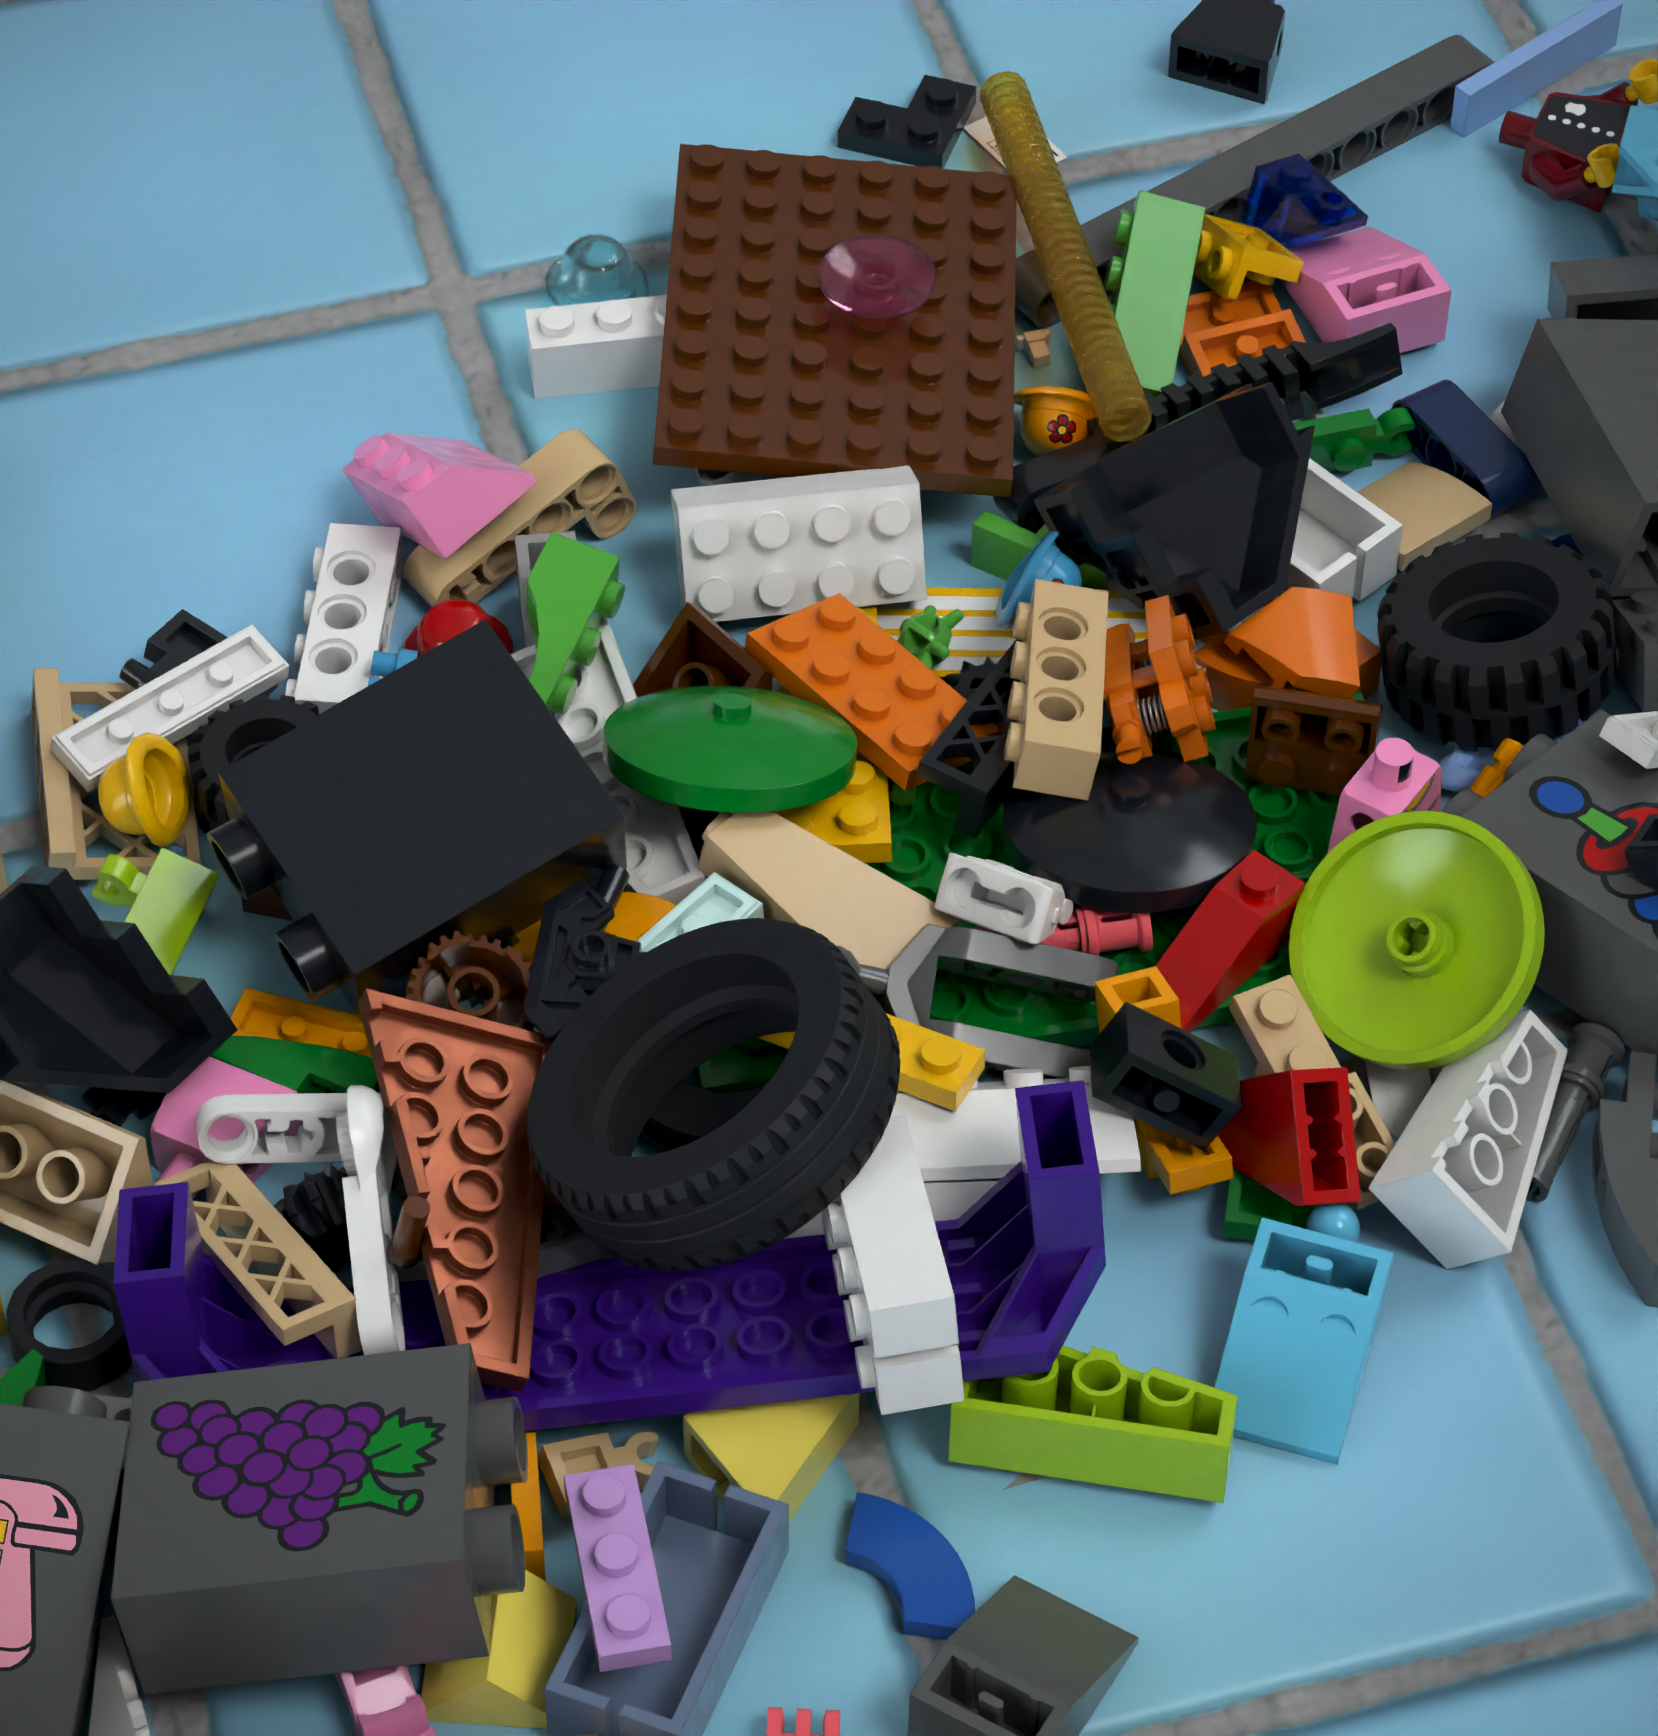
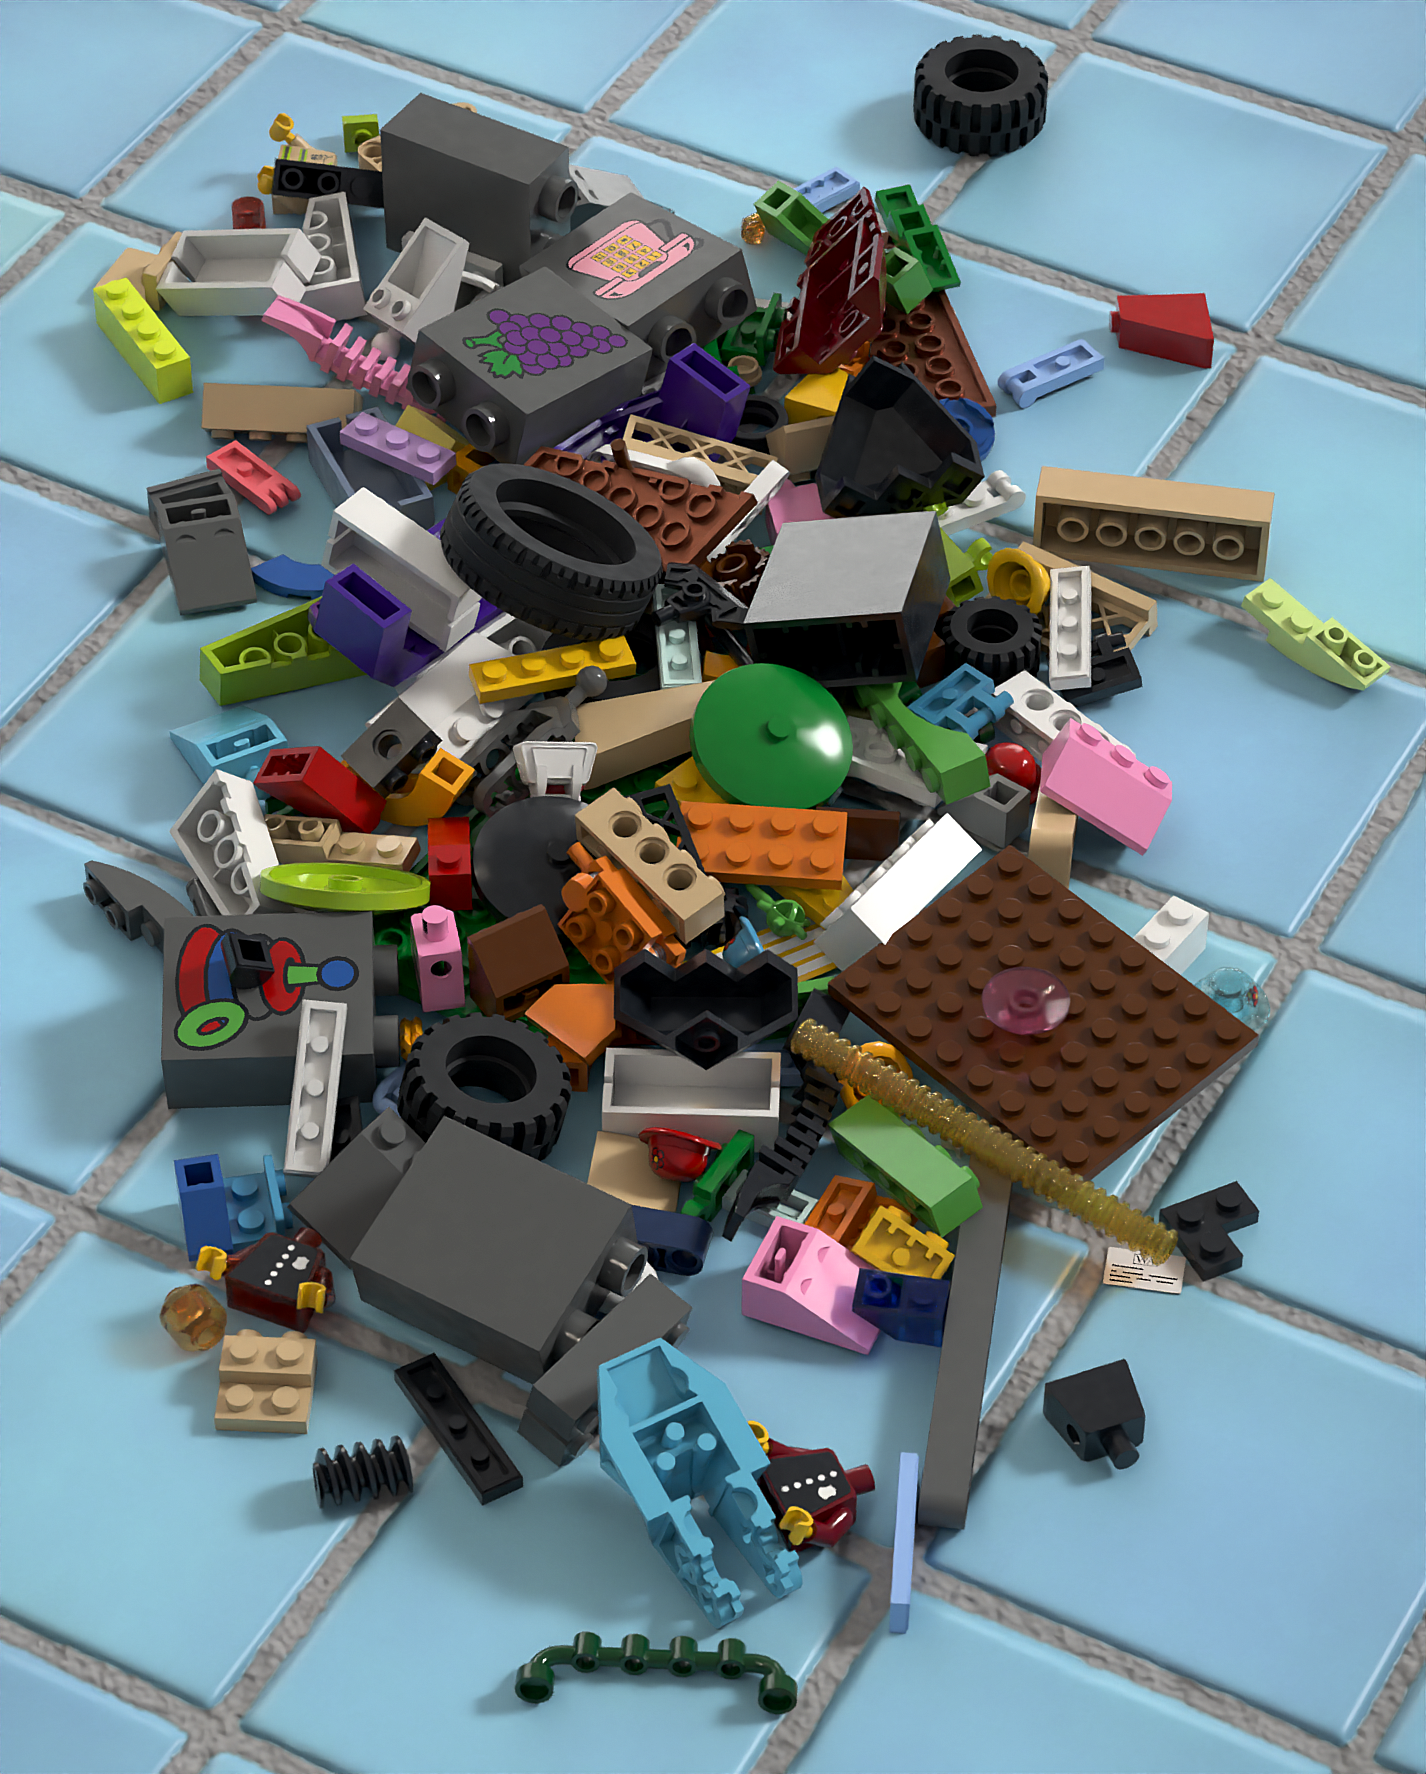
camera: 135 degrees right, 5 degrees down
none -> red hat [638,1127,722,1182]

